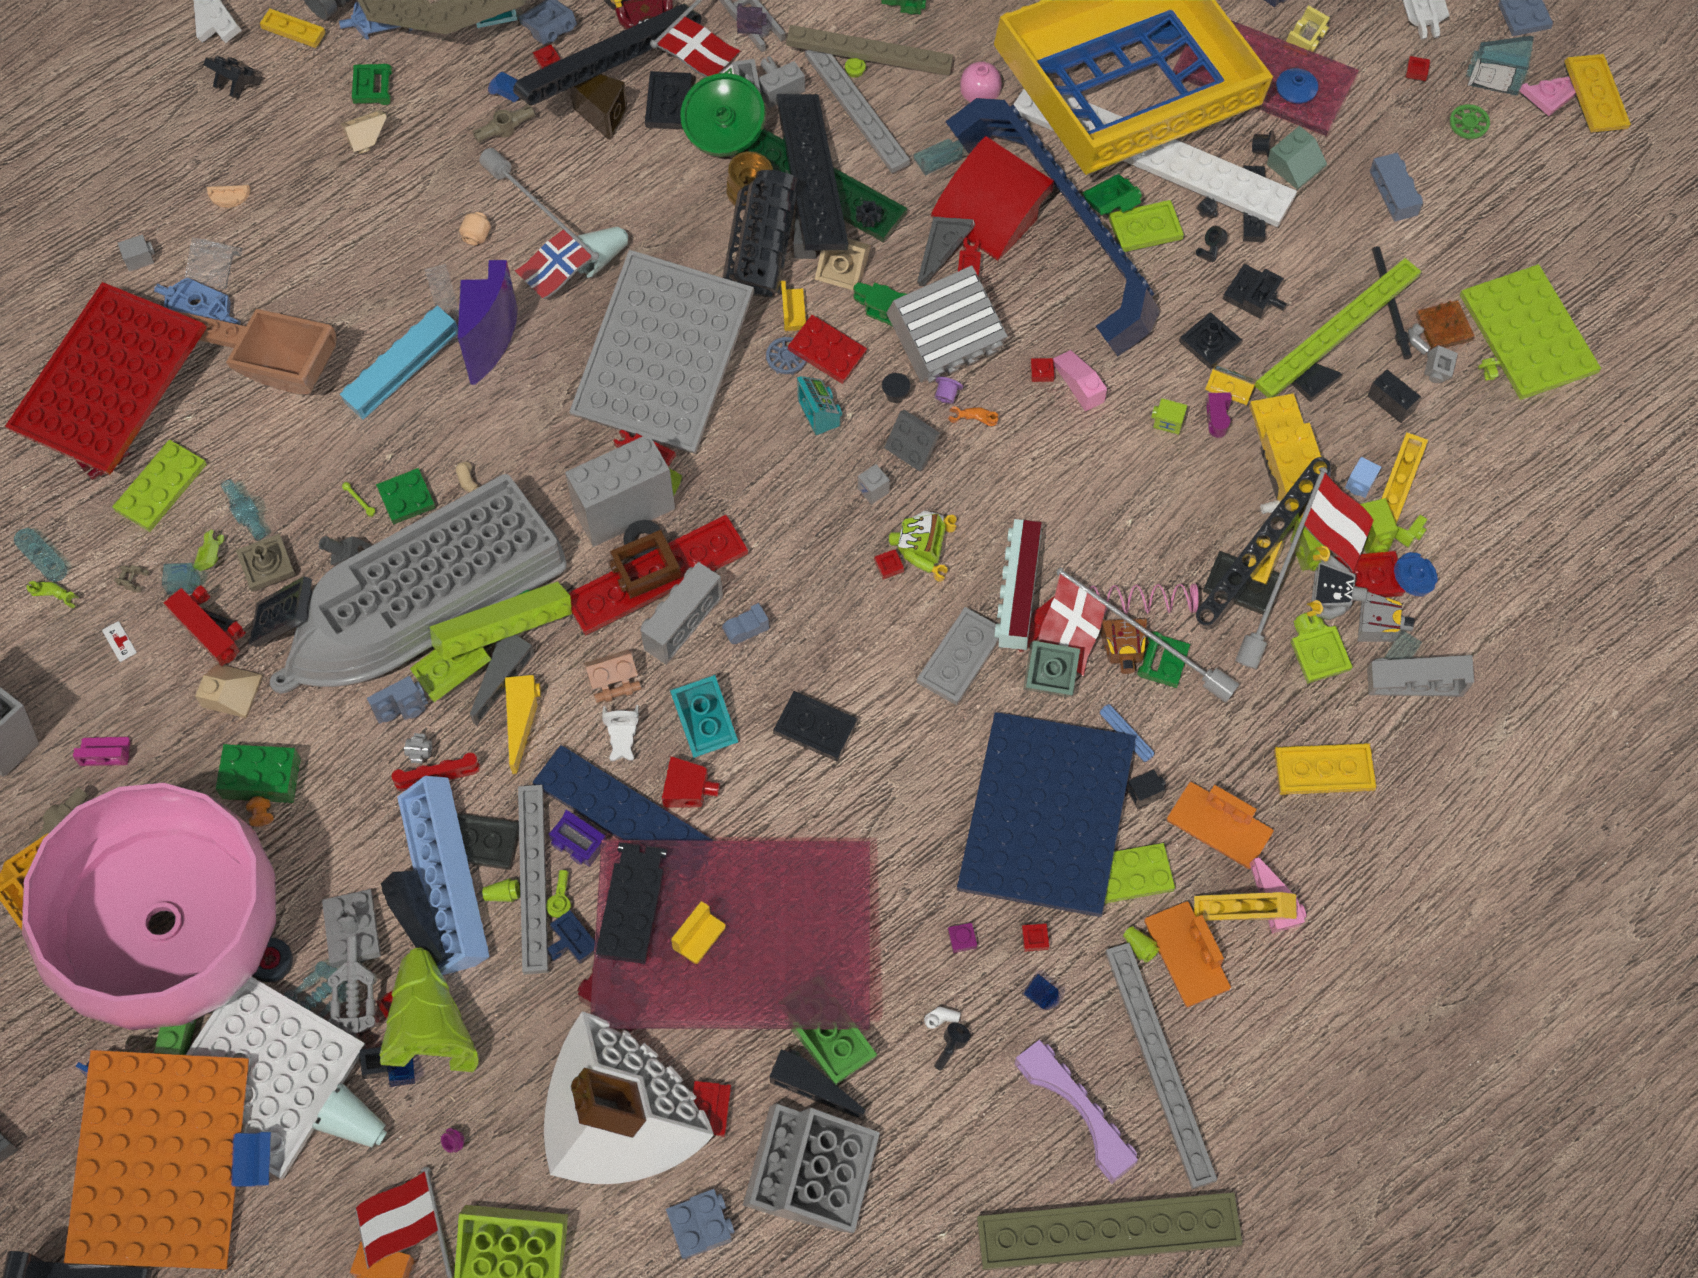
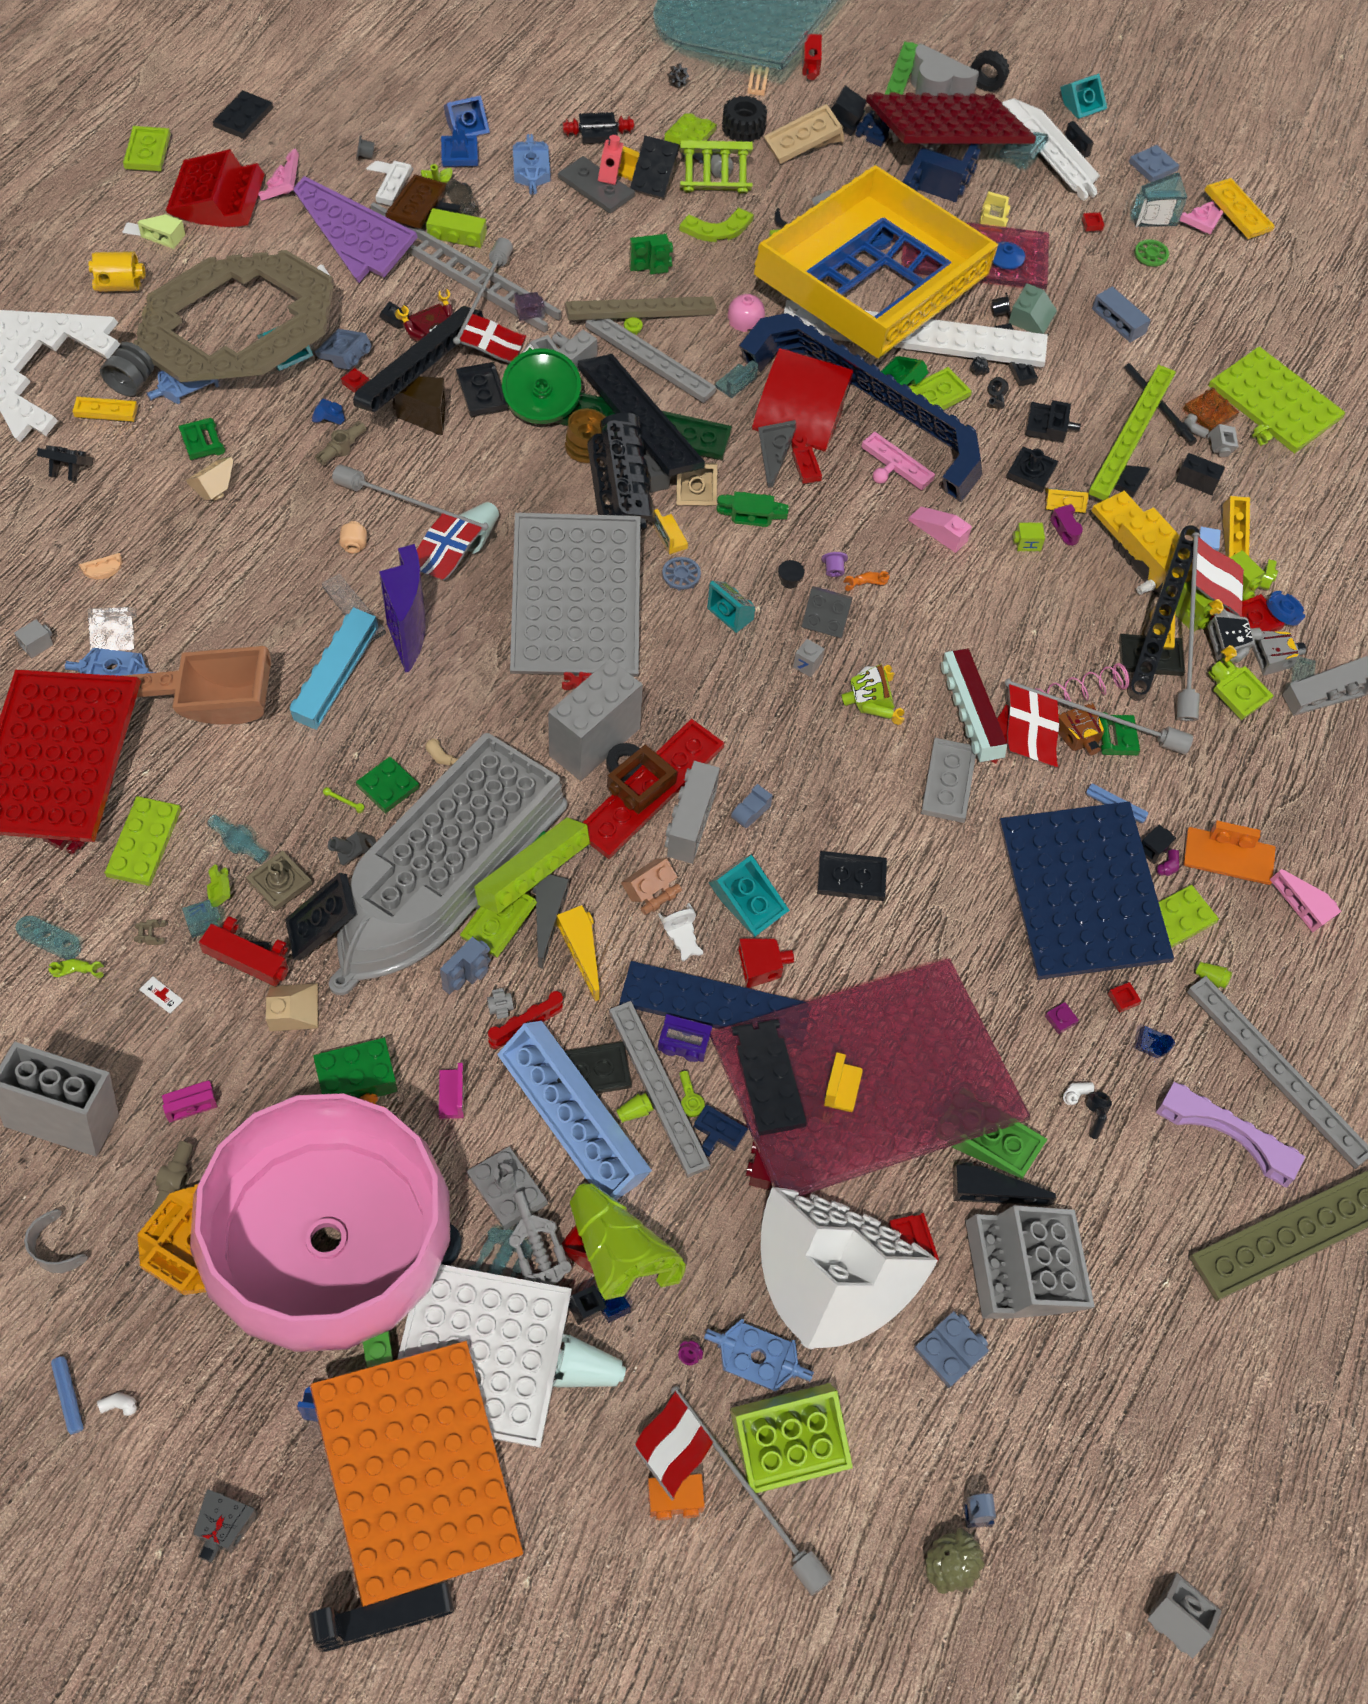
camera: 25 degrees left, 5 degrees down
blue panel [231,1132,271,1187] -> none
black slope [380,870,447,966] -> none
reddish brown window [571,1067,647,1138] -> none
red plate [787,315,867,384] -> none
black gear [856,201,882,228] -> none
red plate [874,549,904,580] -> none
light grey brick [886,266,1008,383] -> none
sand green brick [1023,641,1080,698] -> none
red plate [1030,358,1054,382] -> none
orange bracket [1144,901,1231,1008] -> none
yellow slope [1194,892,1297,921] -> none
yellow tile [1274,743,1376,795] -> none
none -> dark pink panel [439,1063,464,1119]
none -> medium blue plate [704,1319,814,1392]
none -> bright pink plate [861,432,935,490]
none -> magenta arm [1157,849,1179,876]

